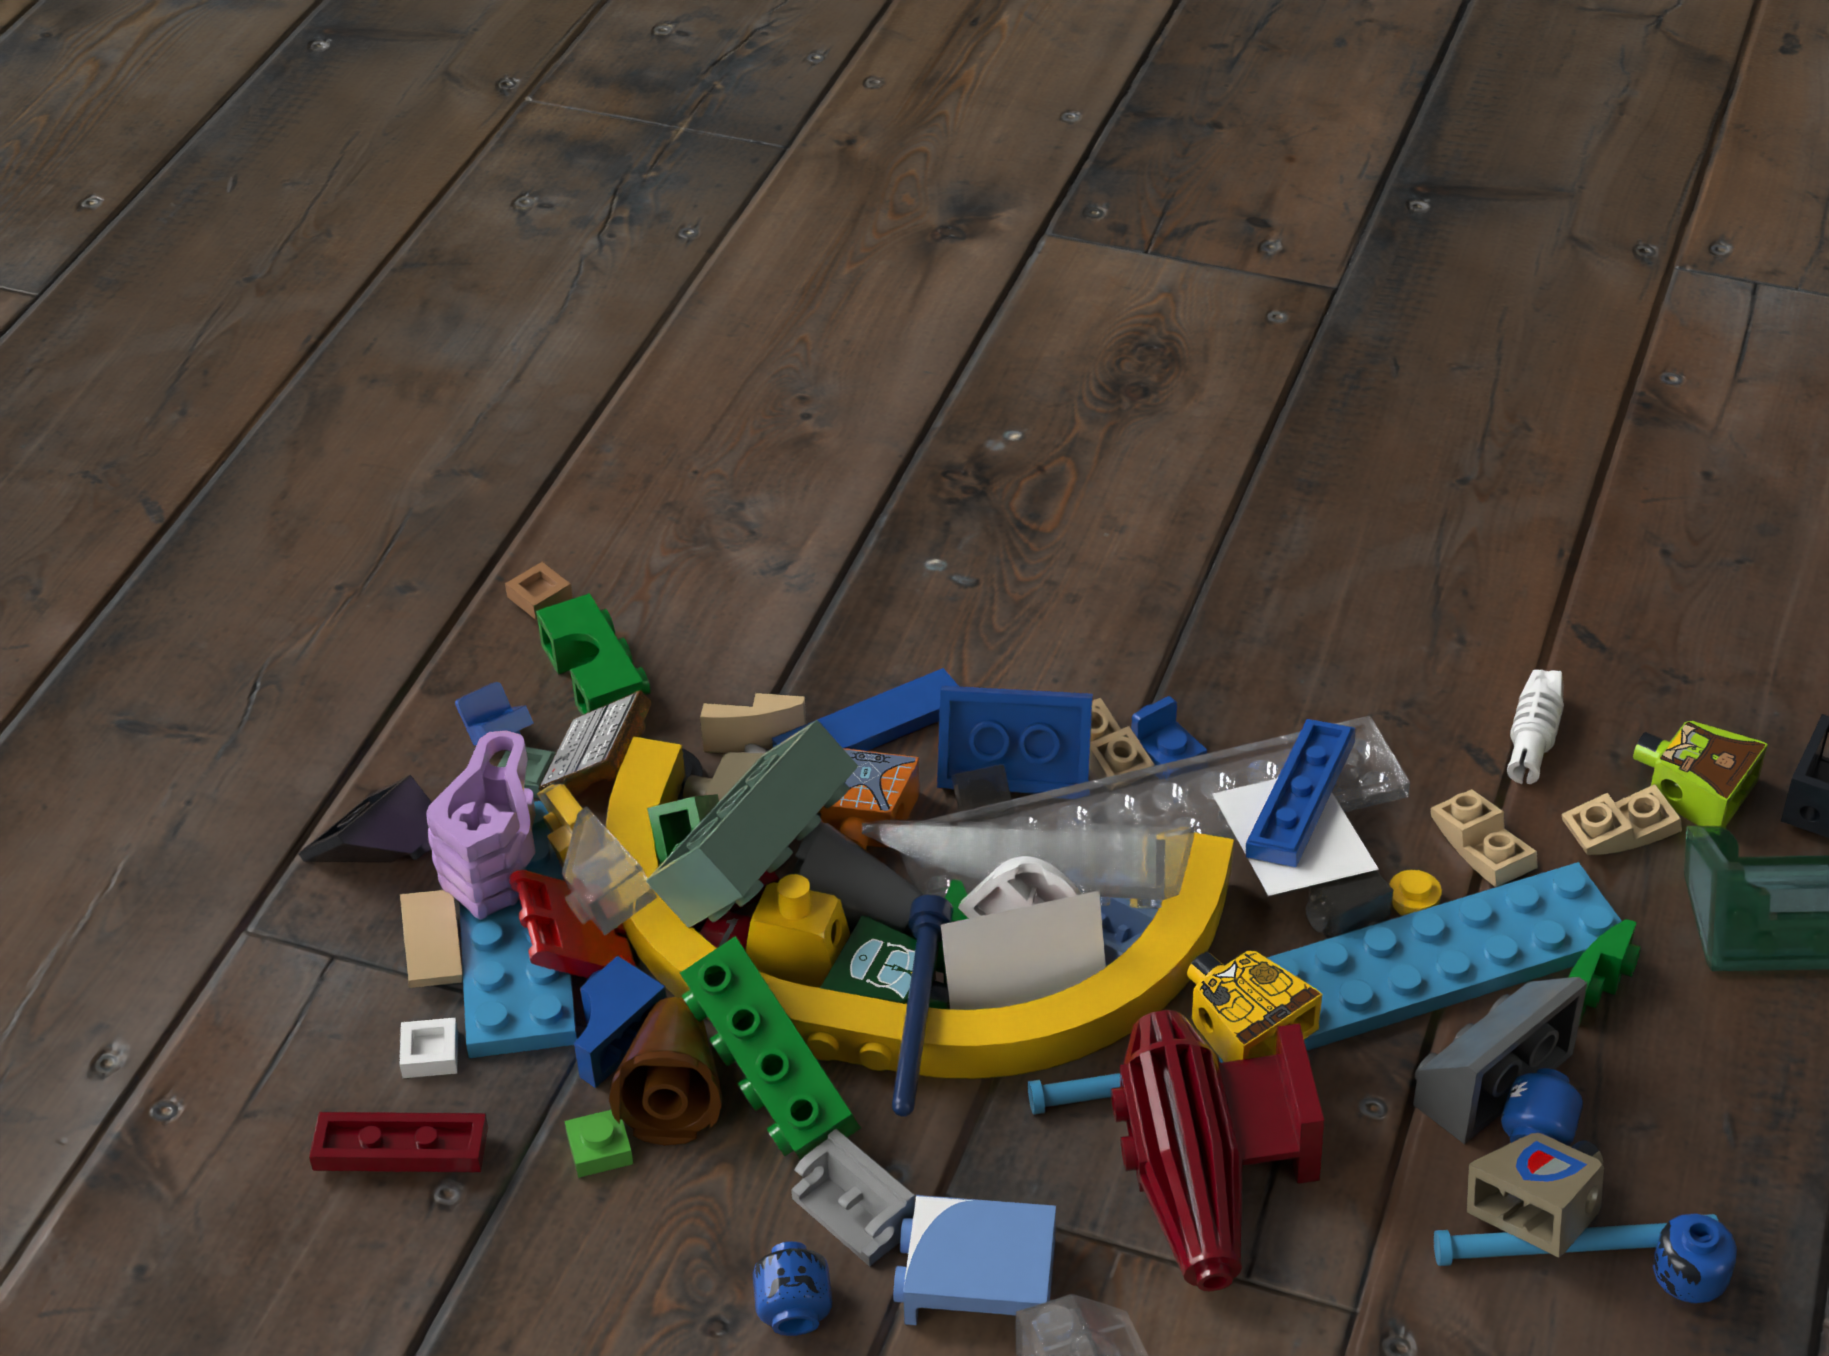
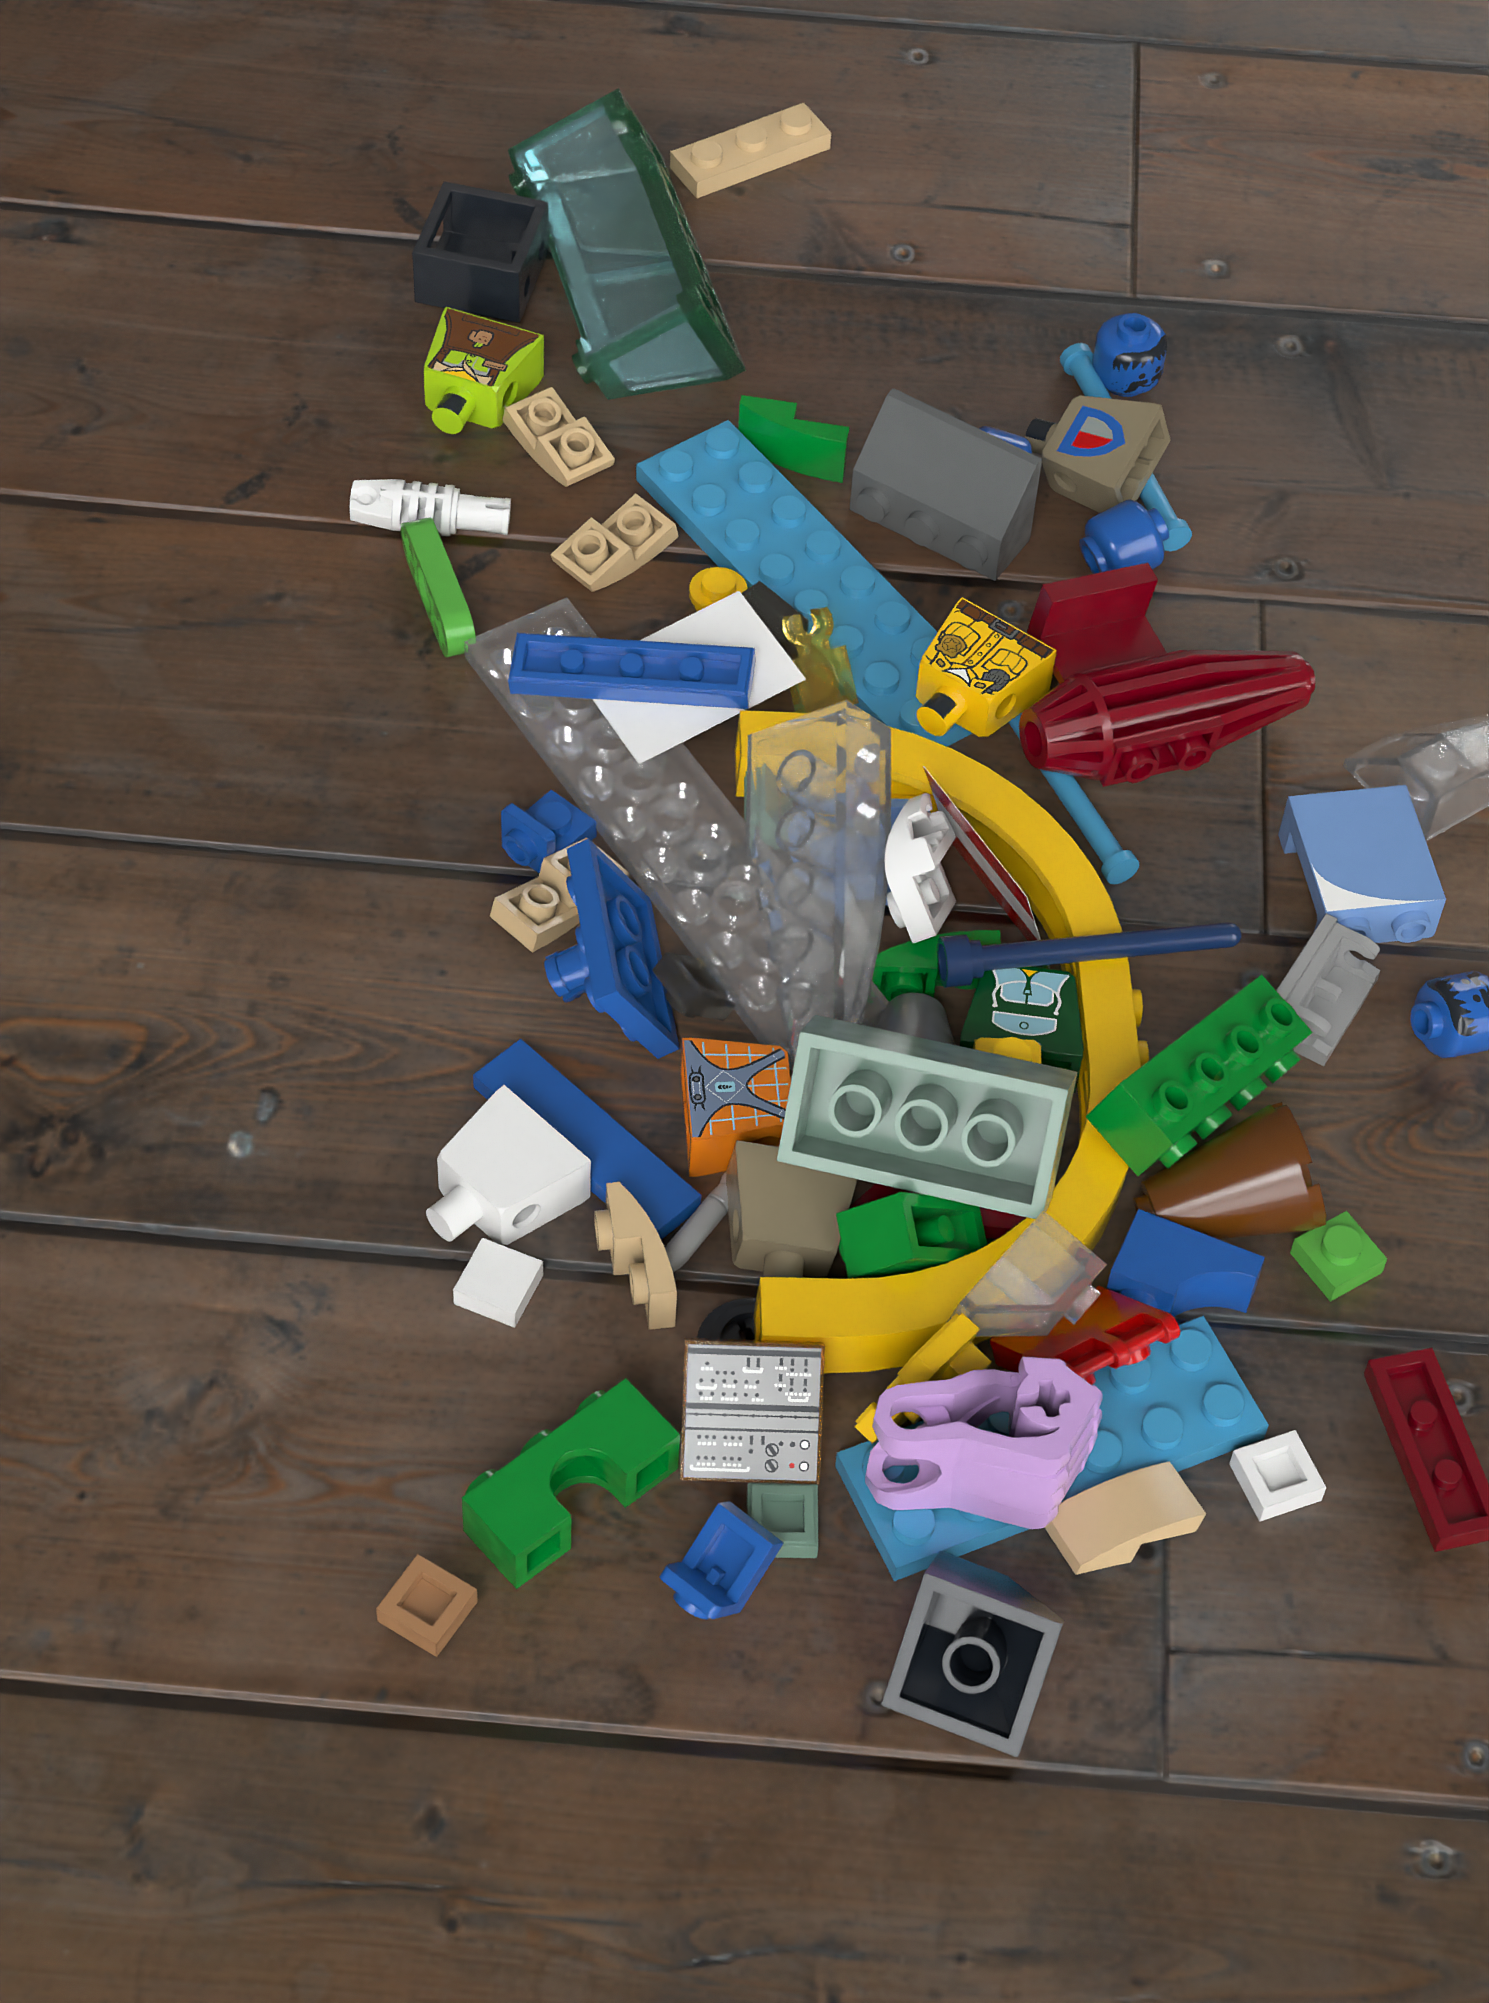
camera: 110 degrees left, 10 degrees up
none -> bright green beam [401,517,476,658]
none -> white torso [426,1085,591,1245]
none -> white tile [453,1238,543,1328]
none -> clear yellow plate [782,607,859,714]
none -> blue head [1079,499,1169,574]

